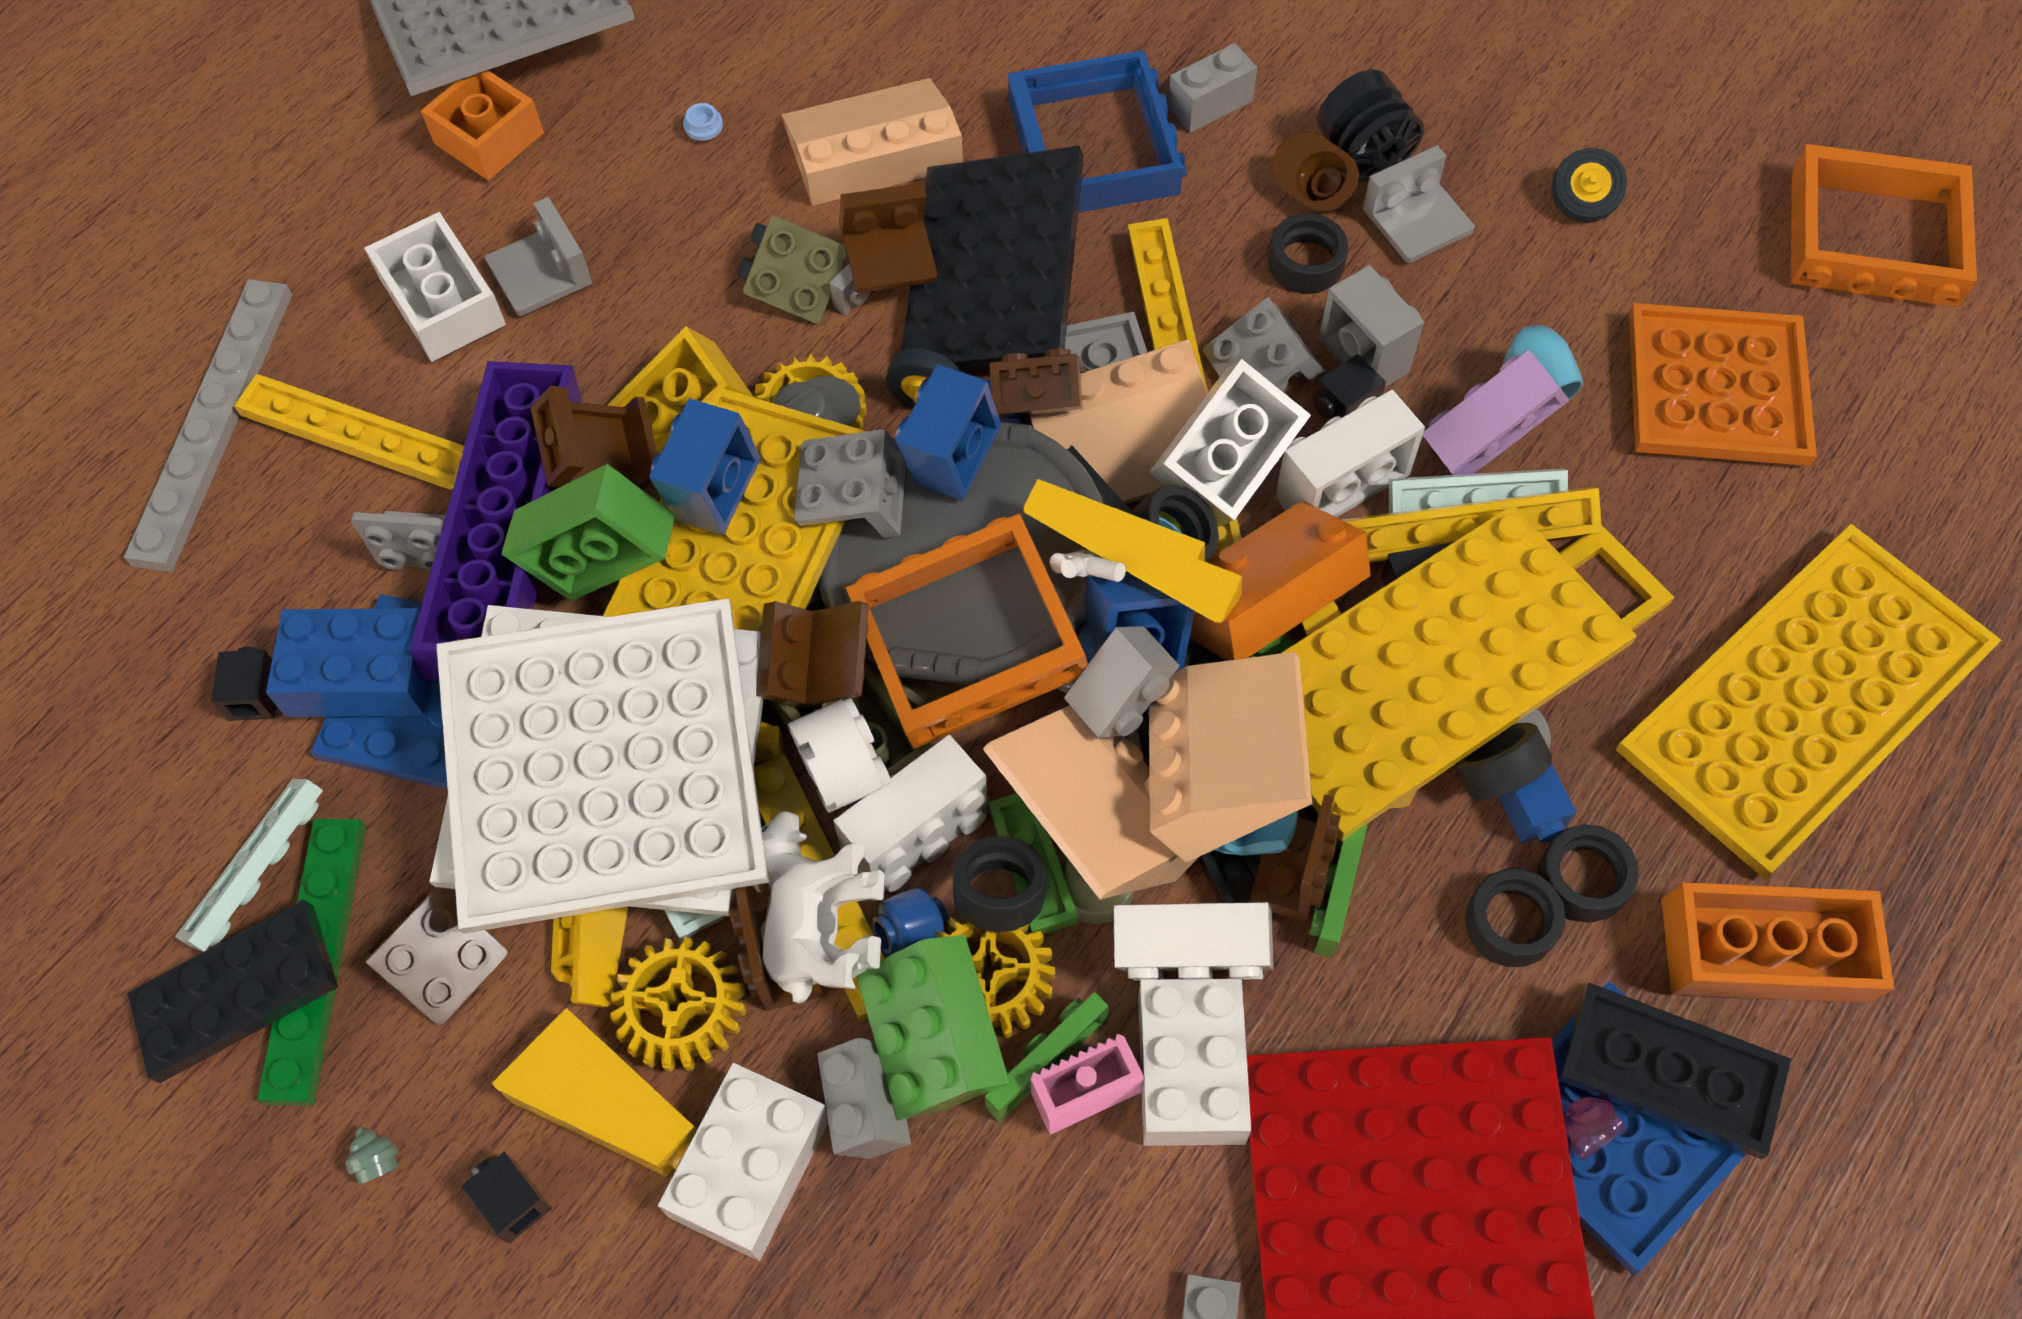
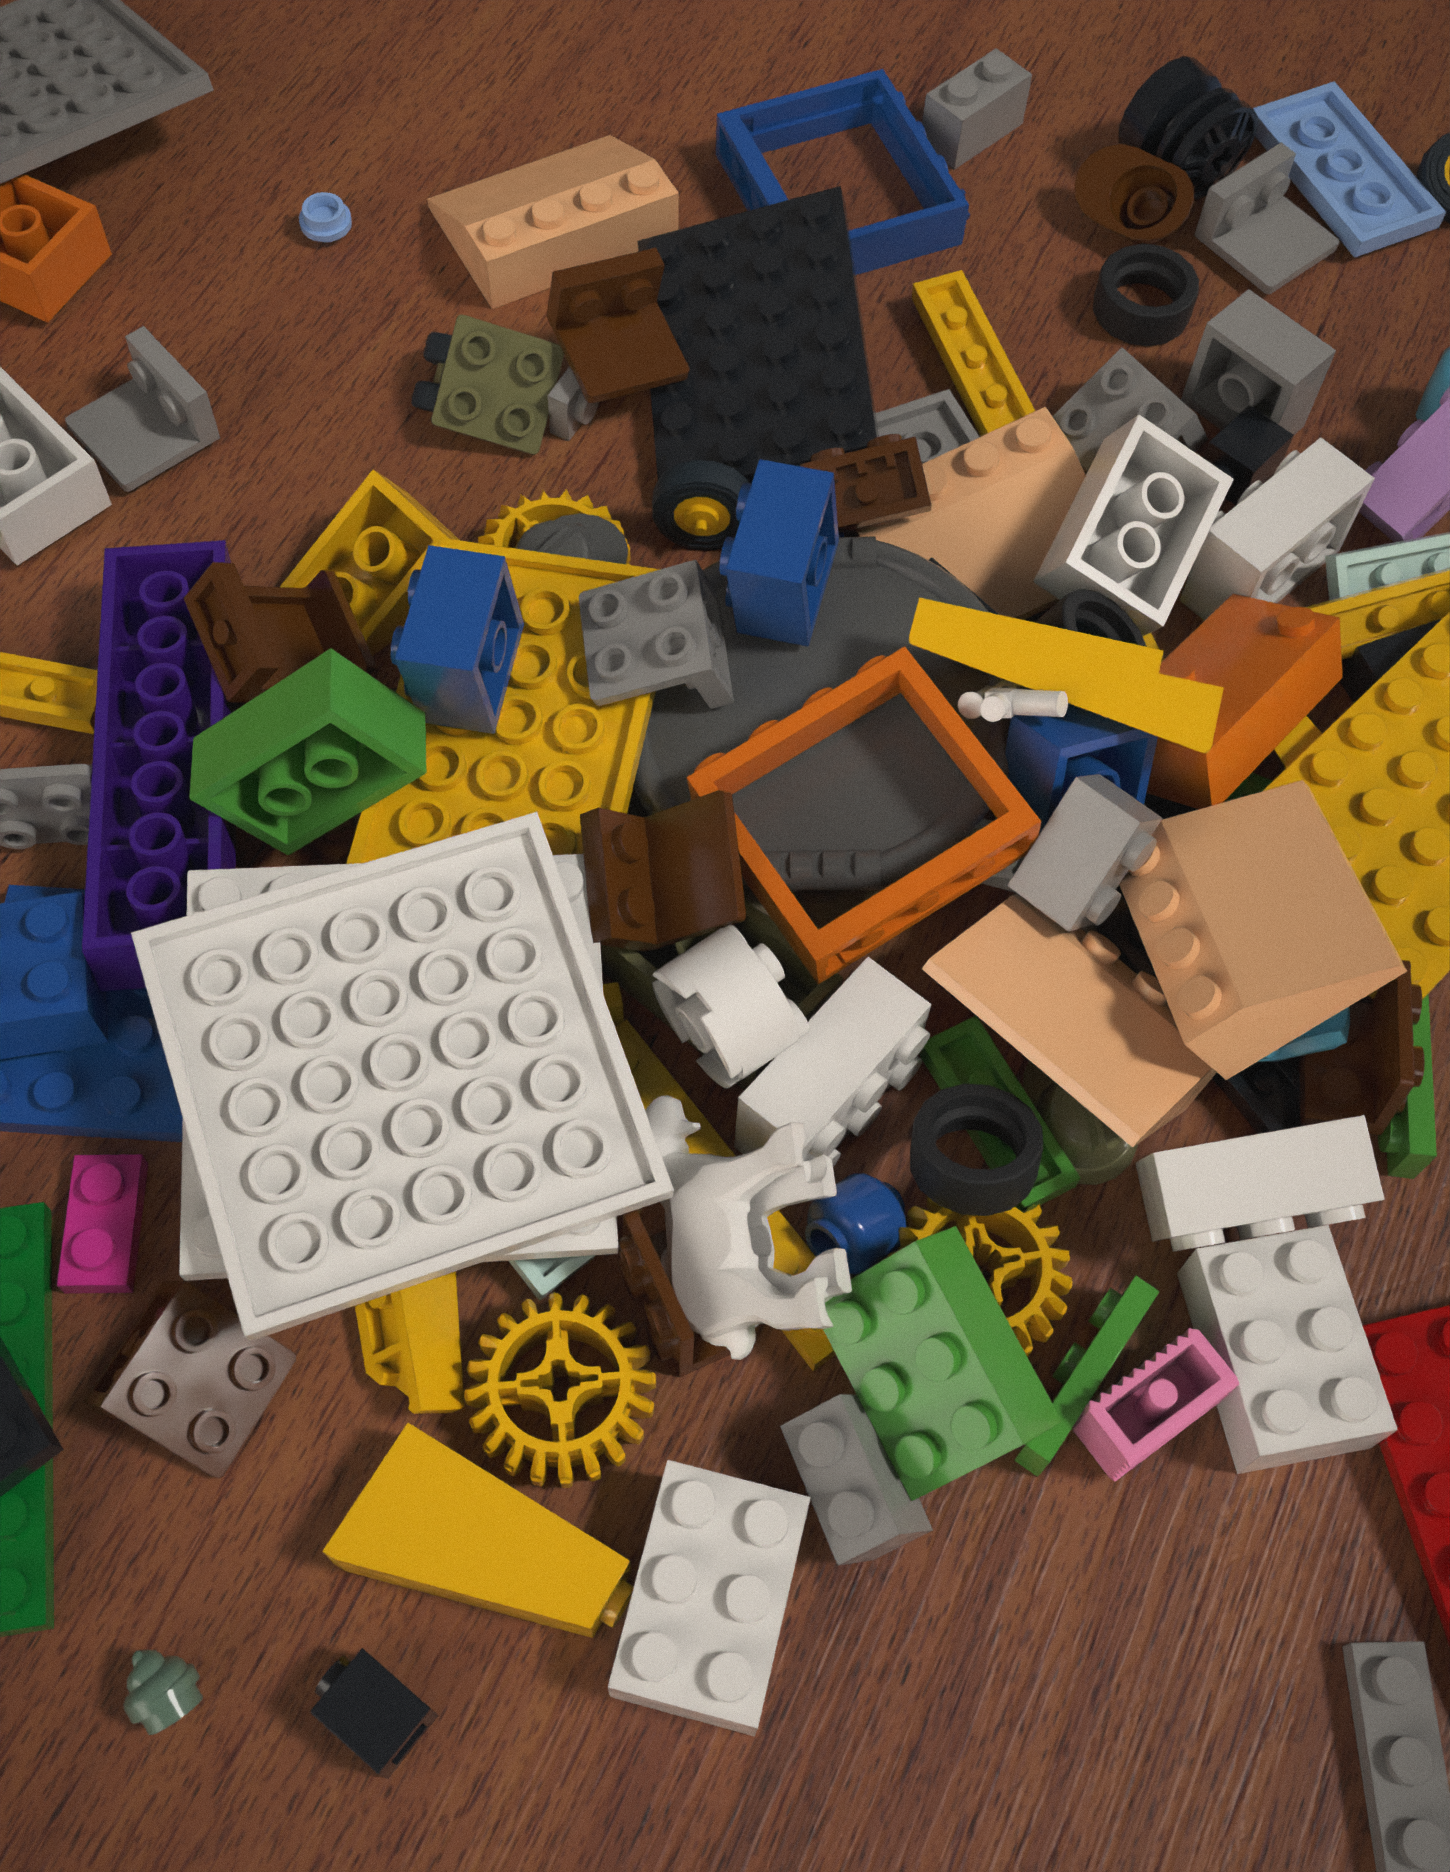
camera: 15 degrees left, 0 degrees up
none -> dark pink plate [57,1154,148,1294]
none -> light blue plate [1253,81,1446,258]

